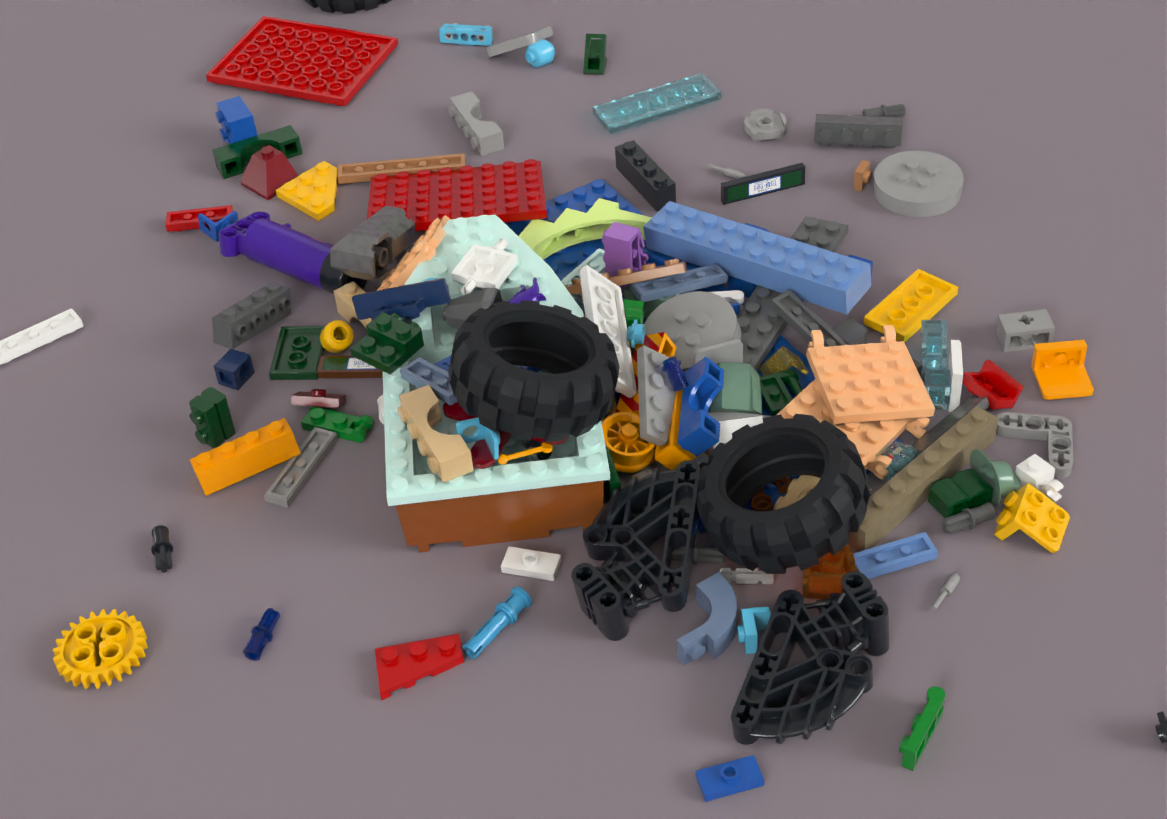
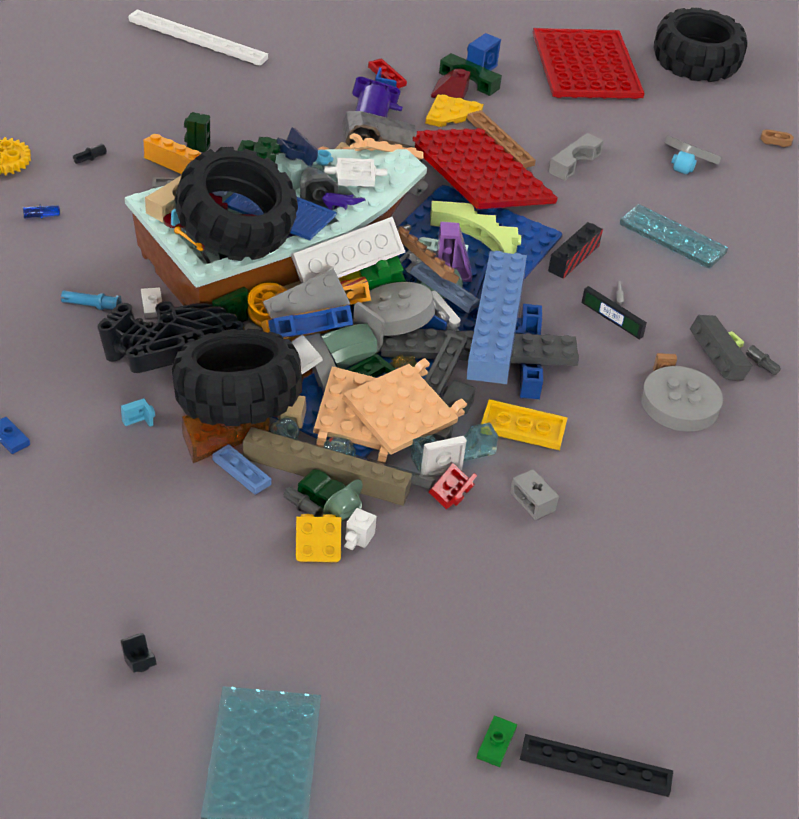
camera: 55 degrees right, 0 degrees up
dark grey brick [212,282,291,350] -> none
dark blue brick [214,349,255,390] -> none
red wing [375,634,464,700] -> none
medium azure piece [439,23,493,46] -> none
dark green slope [583,34,607,75] -> none
medium azure plate [627,320,645,348] -> none
clear blue pin [662,356,689,391] -> none
sand blue arch [677,572,737,665] -> none
black beam [731,571,889,745] -> none
light grey plate [744,109,786,142] -> none
green plate [899,686,945,771] -> none
light grey piece [931,572,961,611] -> none
light grey beam [996,412,1074,479] -> none
light orange bracket [1031,340,1094,400] -> none

